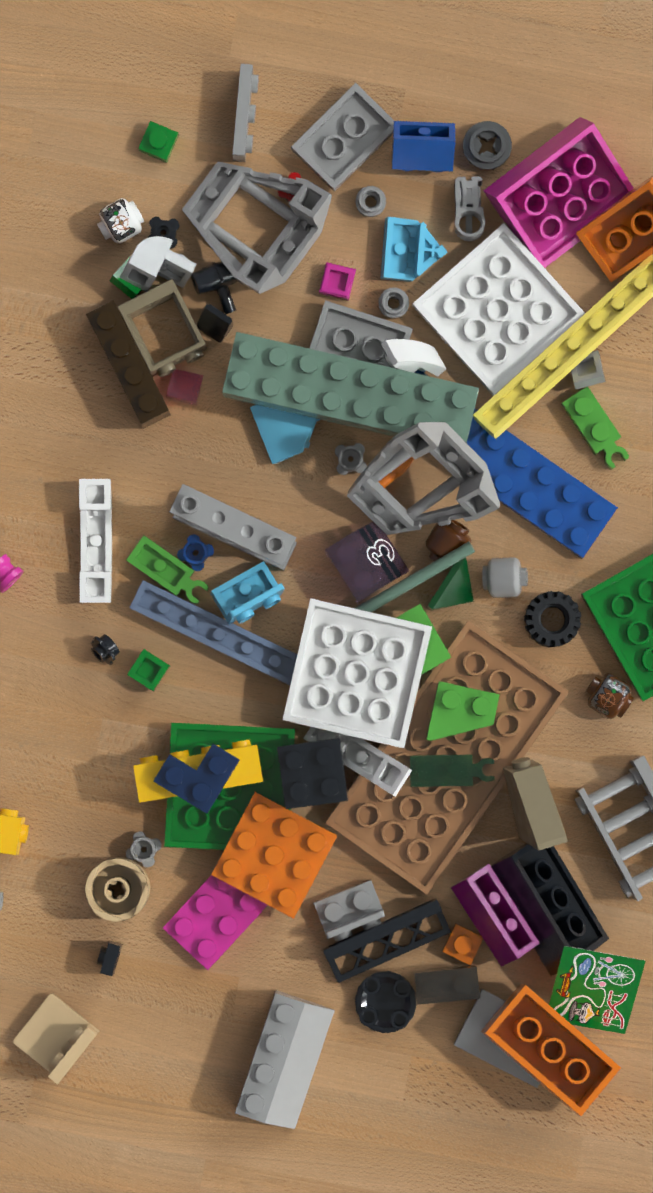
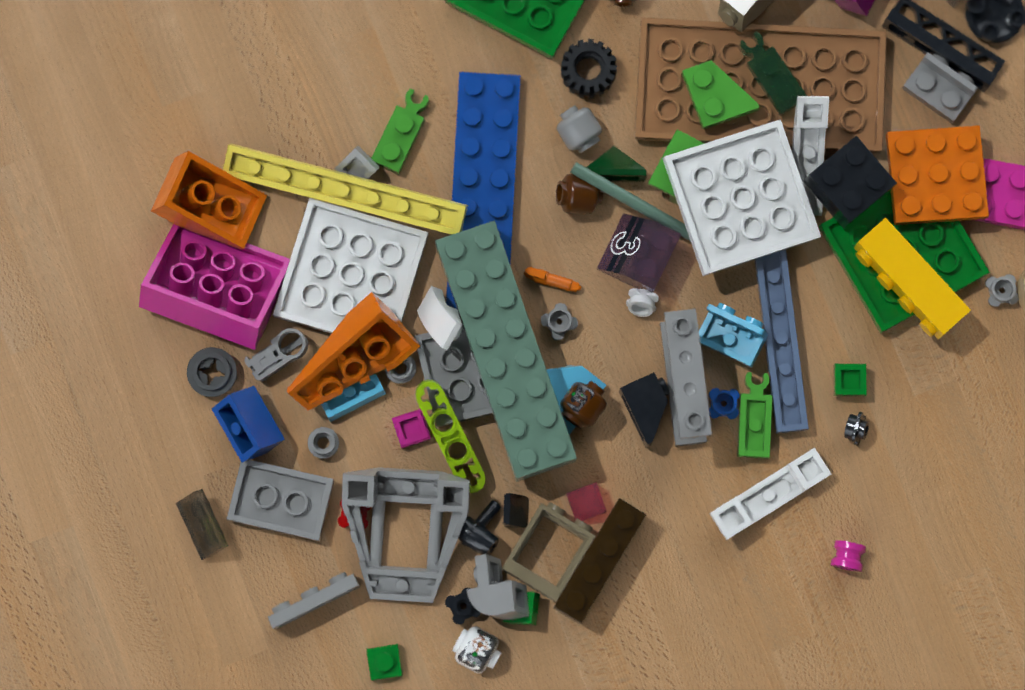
camera: 120 degrees left, 5 degrees down
dark blue plate [153,744,240,814] -> none
light grey windscreen [347,422,500,535] -> none
none -> clear smoke plate [176,489,228,560]
none -> orange wedge [287,292,421,410]
none -> lime beam [415,379,486,493]
none -> reddish brown head [560,381,607,429]
none -> black slope [619,372,670,448]
none -> white plate [626,288,659,317]

